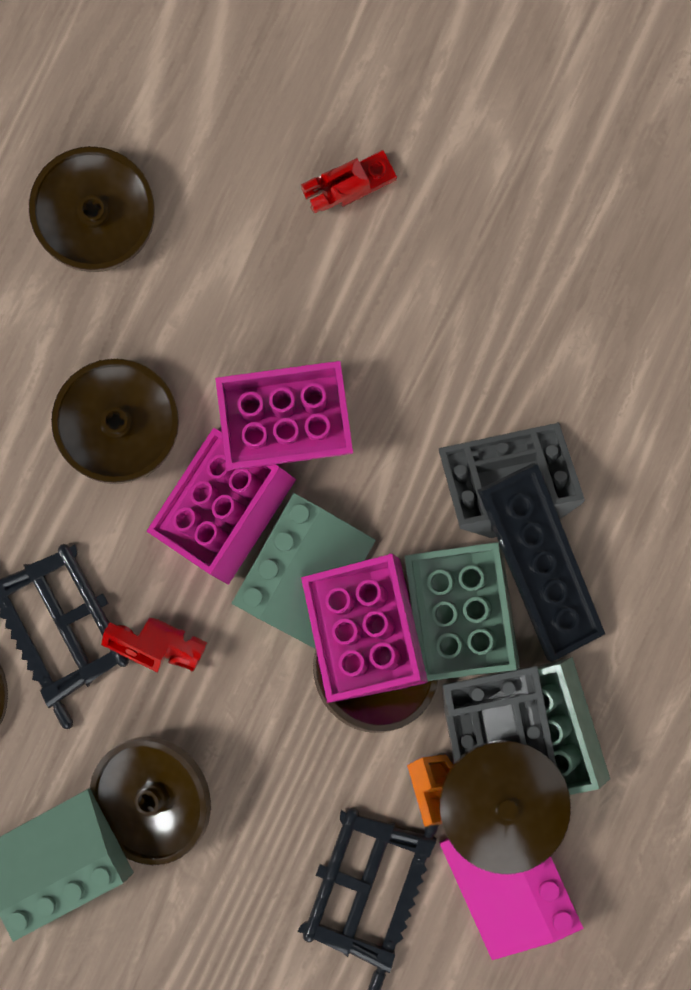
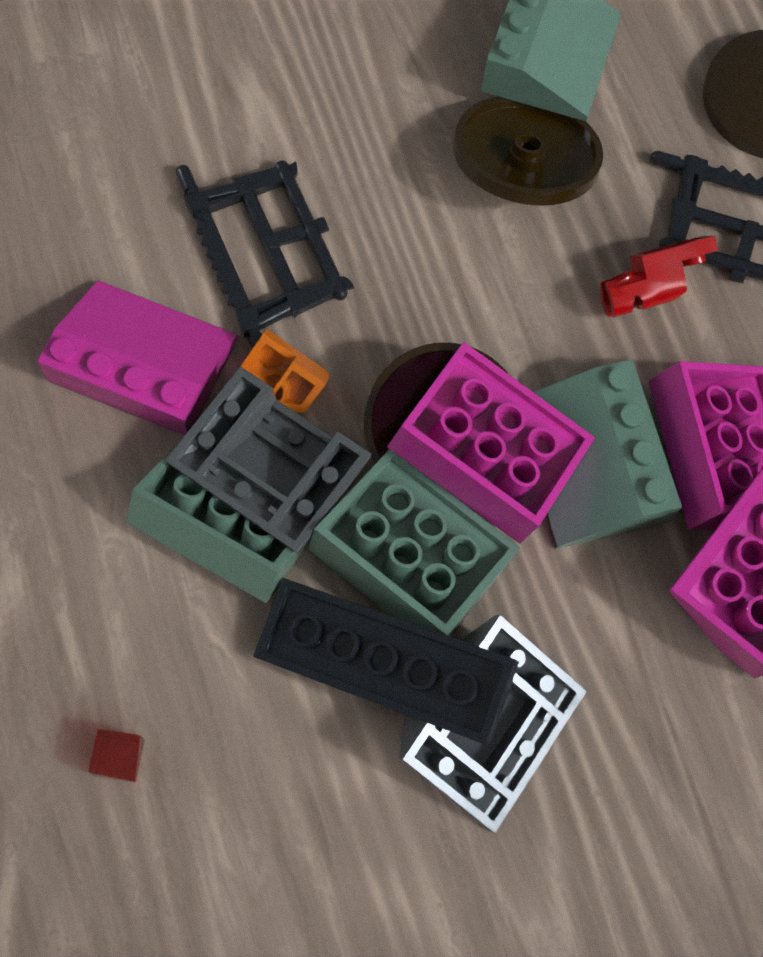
camera: 130 degrees right, 15 degrees down
dark brown dish [440,740,571,874] -> none

